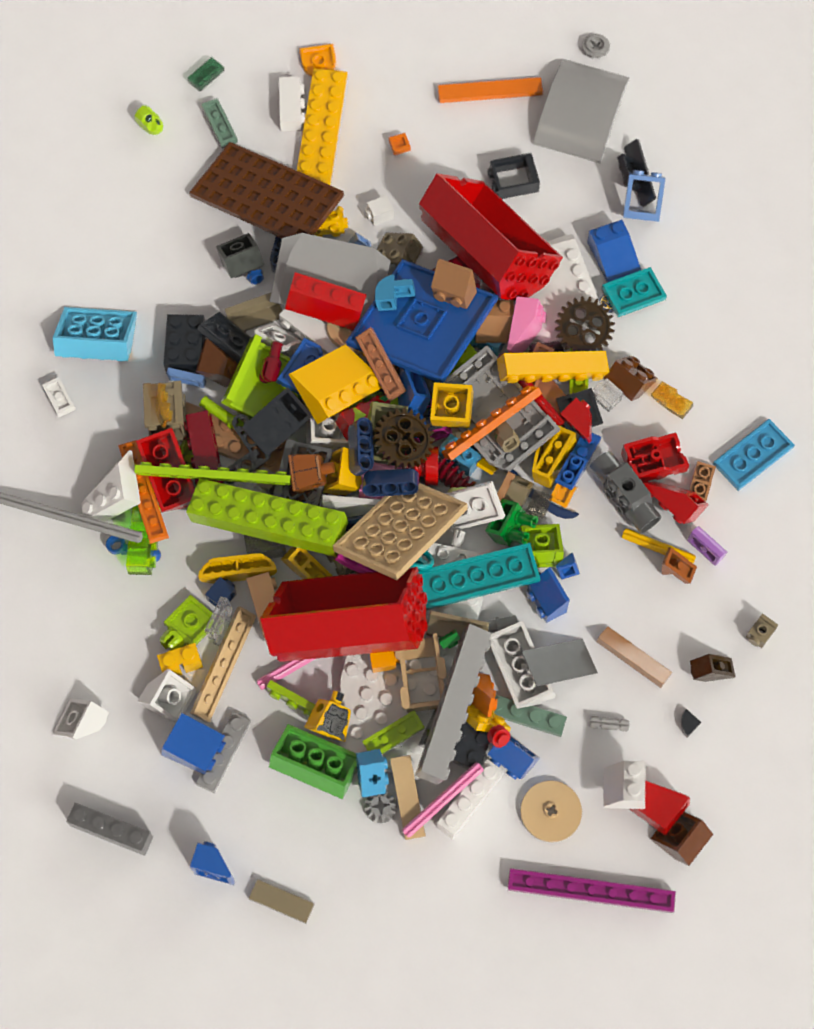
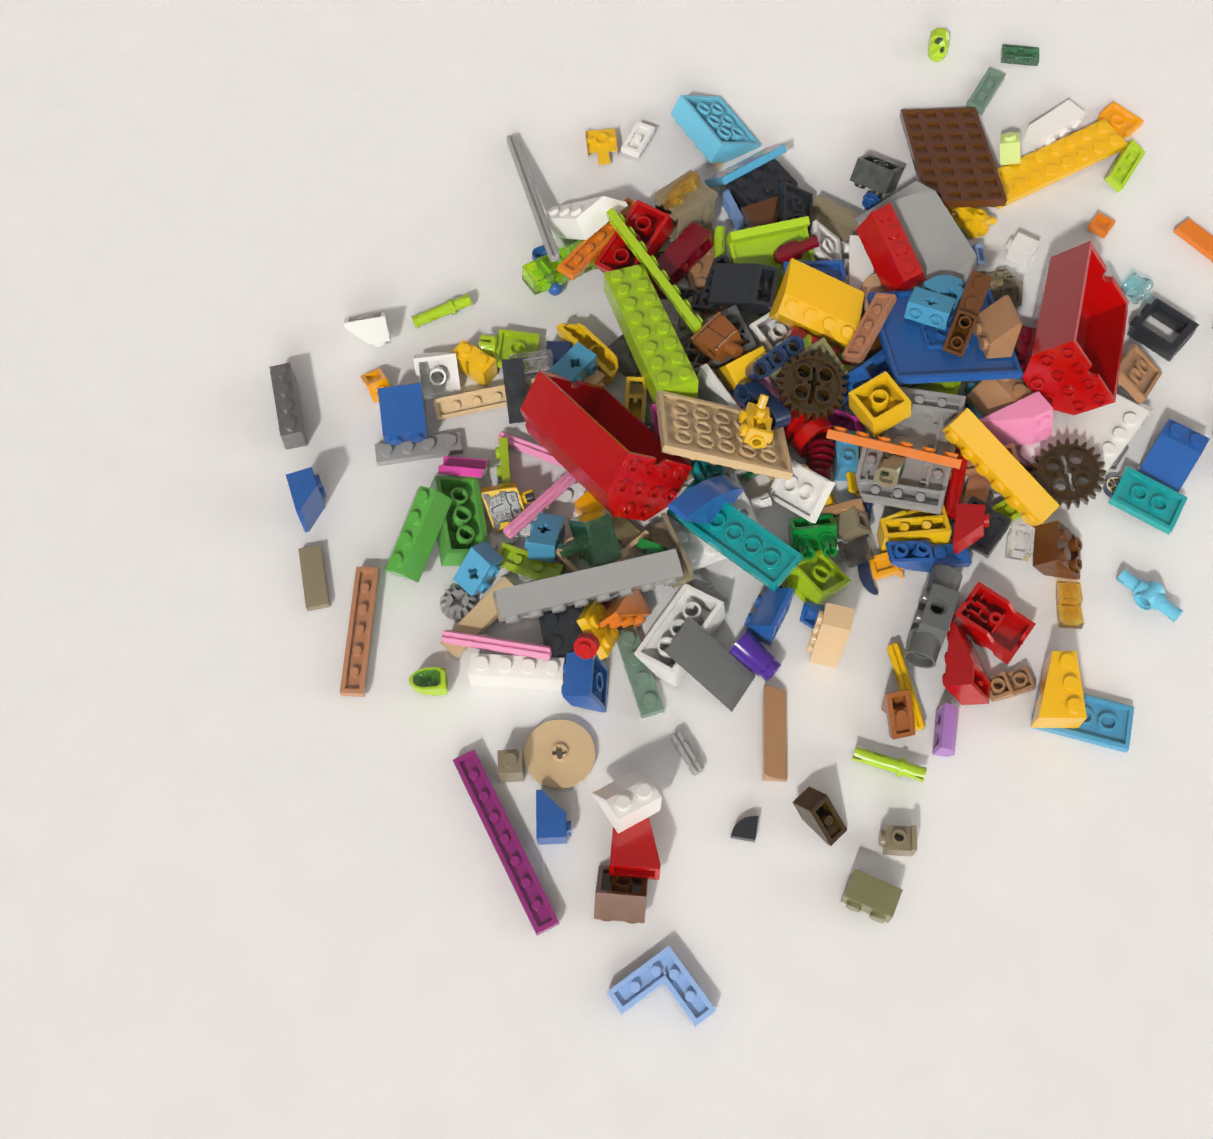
camera: 55 degrees right, 5 degrees down
none -> nougat plate [340,567,380,697]
none -> light orange bracket [360,368,390,403]
none -> bright green slope [383,486,452,583]
none -> rock [409,667,448,696]
none -> lime pin [411,293,472,329]
none -> dark pink slope [438,456,490,478]
none -> dark tan brick [497,749,524,783]
none -> black tile [501,357,527,424]
none -> bright pink axle [503,471,577,539]
none -> dark azure brick [525,513,566,563]
none -> blue slope [536,790,572,845]
none -> dark azure brick [550,342,598,384]
none -> clear green brick [558,511,622,567]
none -> yellow piece [585,129,618,165]
none -> light blue plate [607,946,716,1027]
none -> blue slope [667,475,744,524]
none -> dark azure tile [704,144,787,187]
none -> dark purple plant [729,630,781,682]
none -> yellow brick [738,394,773,448]
none -> tan brick [807,602,855,668]
none -> olive brick [841,868,903,923]
none -> lime pin [852,746,927,782]
none -> dark azure brick [904,286,956,330]
none -> reddish brown slope [942,270,993,358]
none -> yellowish green slope [1000,132,1021,165]
none -> yellow wedge [1030,651,1087,728]
none -> lime plate [1104,139,1146,192]
none -> medium azure pin [1117,569,1183,622]
none -> medium nougat tile [1118,343,1162,404]
none -> clear light blue piece [1120,272,1156,304]

